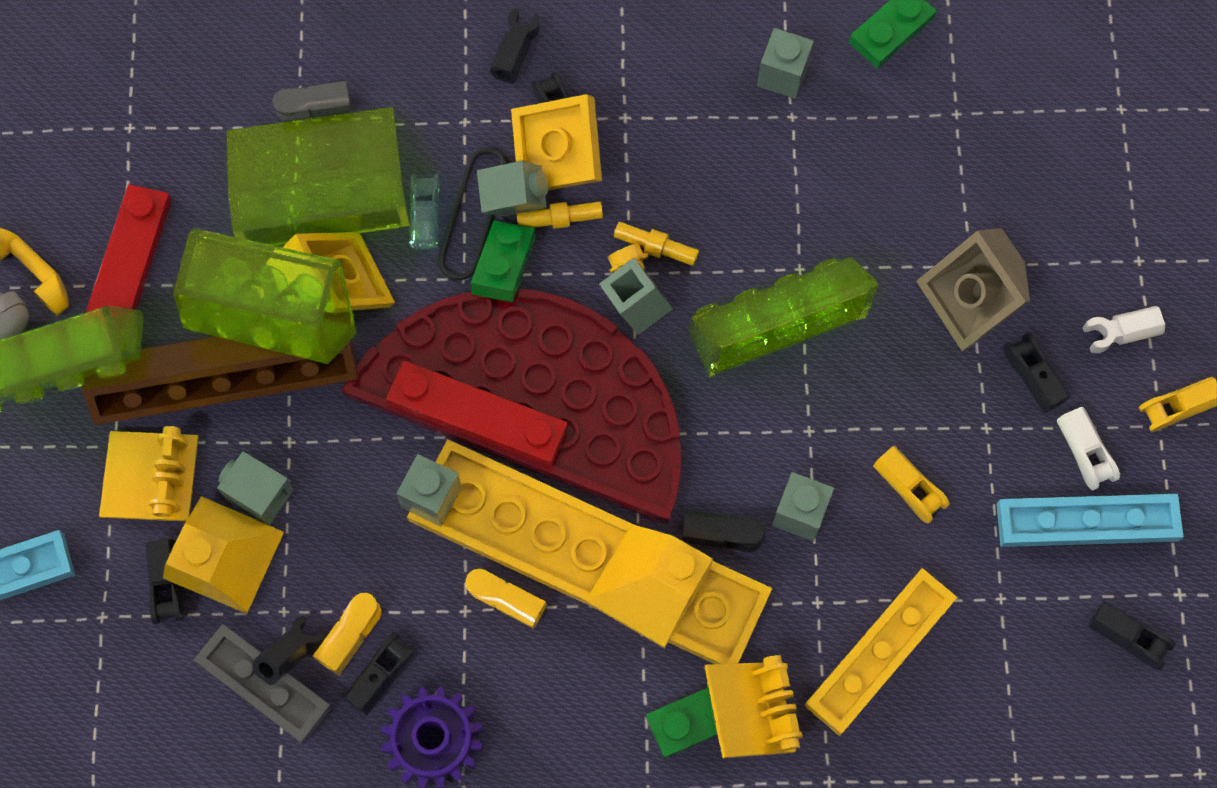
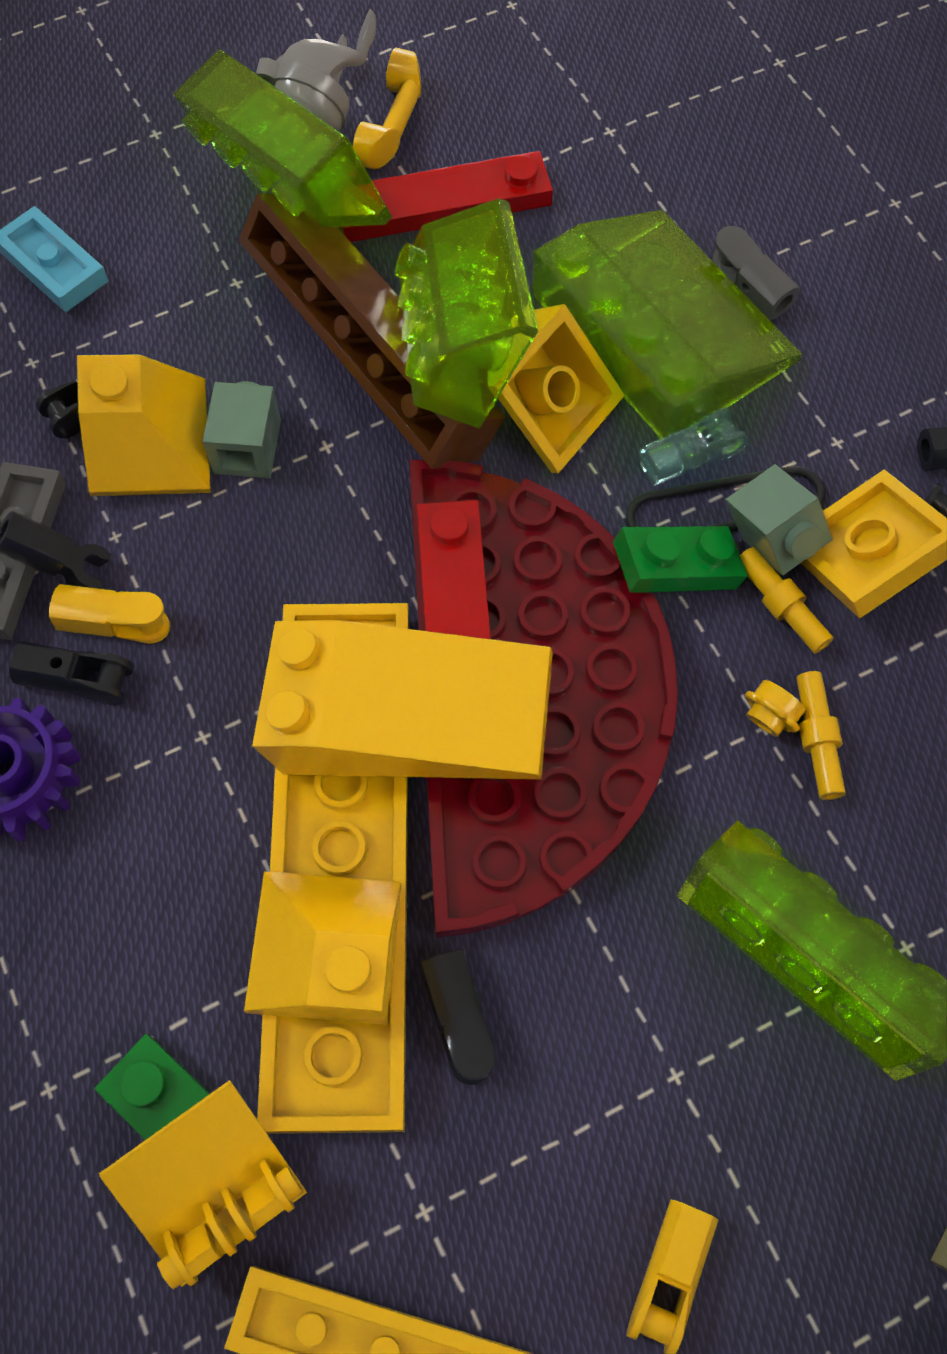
camera: 65 degrees right, 5 degrees down
yellow hinge [99,426,199,521] -> none
sand green brick [396,454,462,527] -> none
yellow bar [465,569,547,629] -> none
sand green brick [599,258,673,335] -> none
sand green brick [772,472,834,542] -> none
none -> yellow slope [252,620,553,779]

